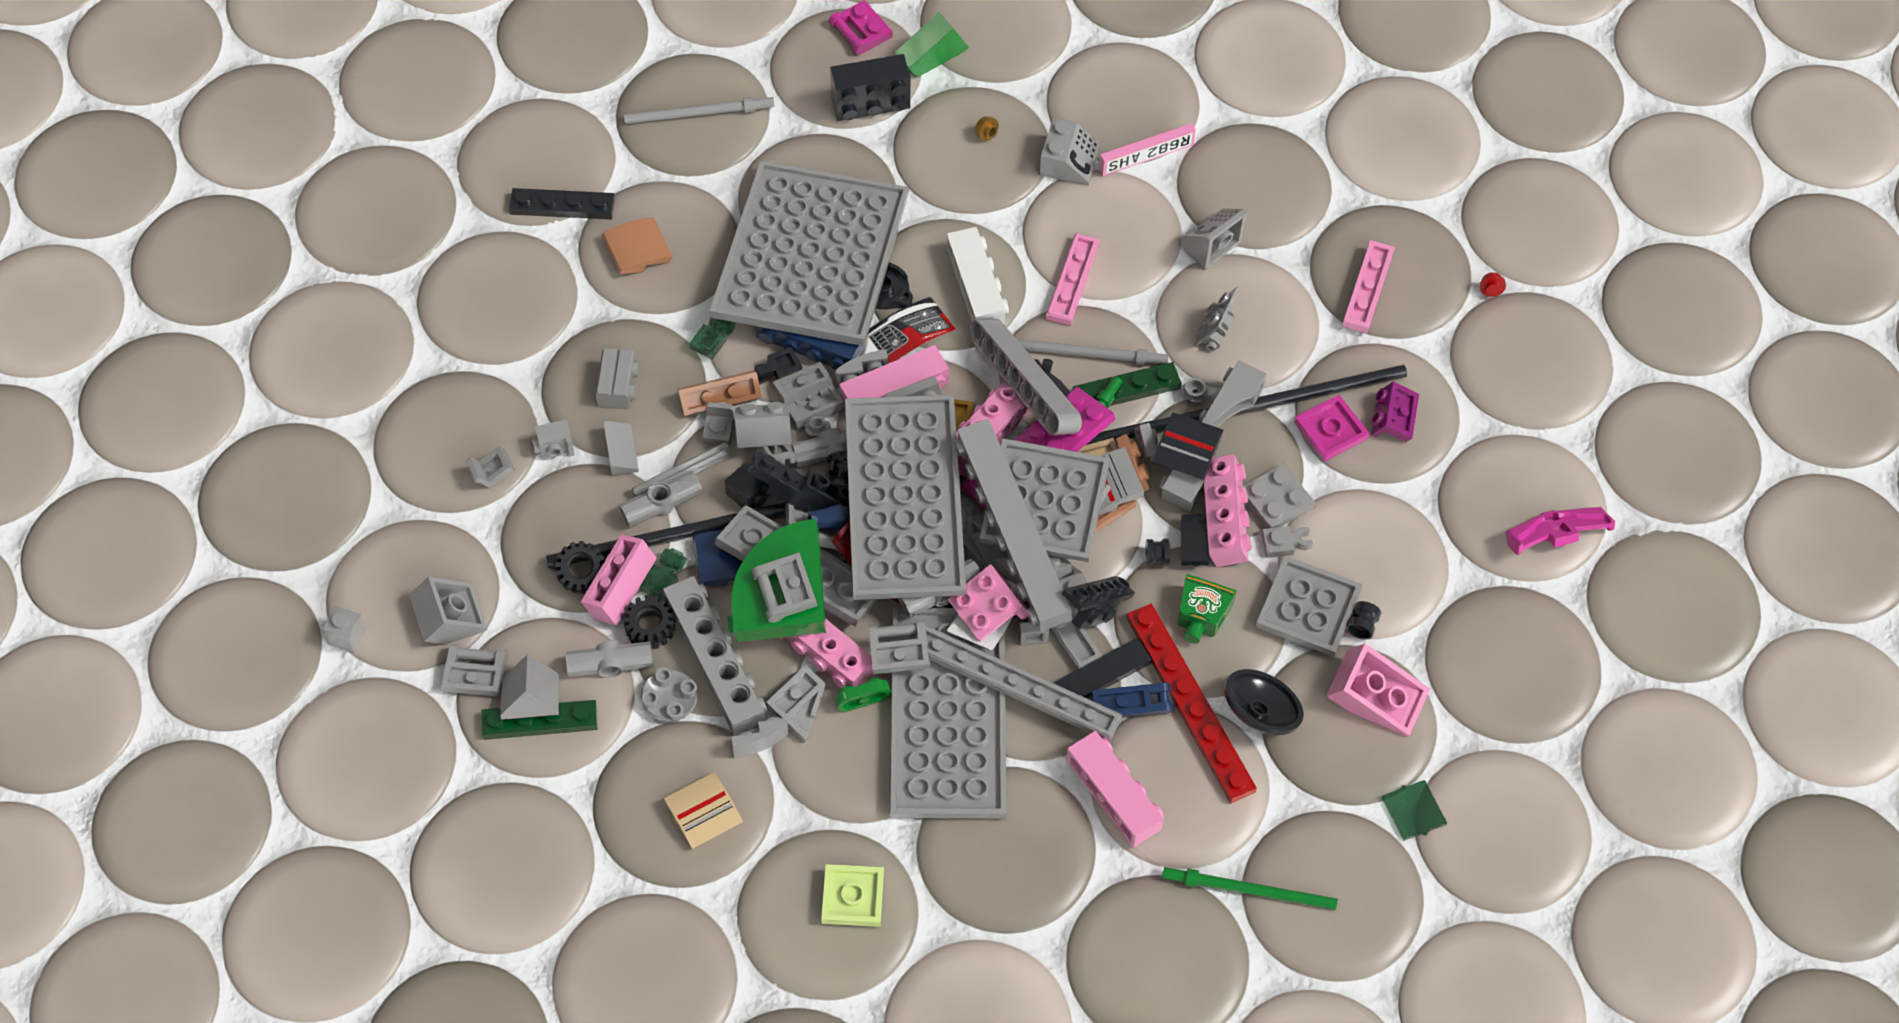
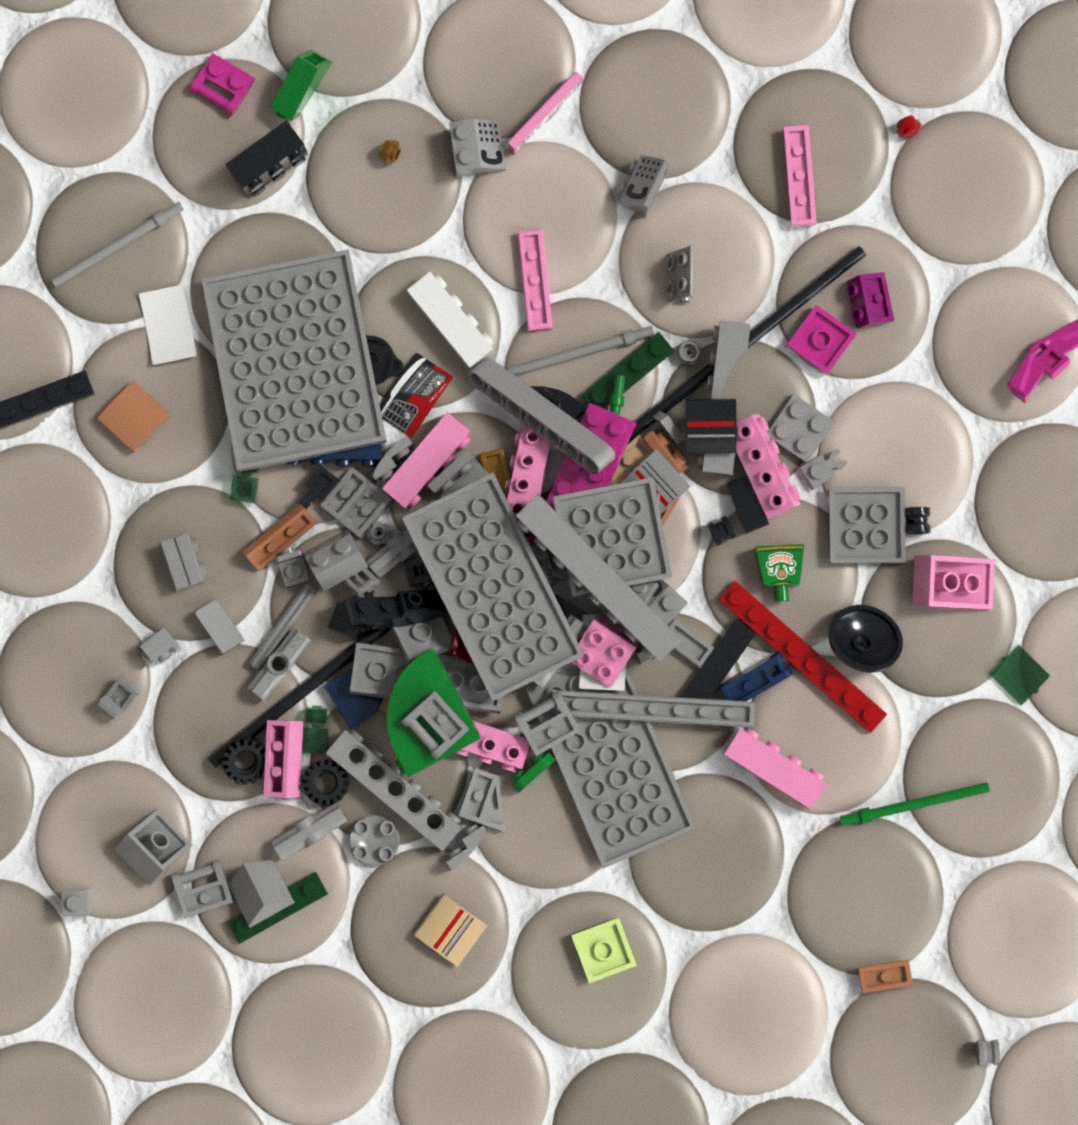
camera: 20 degrees left, 25 degrees up
dark blue cone [808,504,850,531] -> none
black bracket [1061,576,1135,629] -> none
none -> white sticker [139,285,197,365]

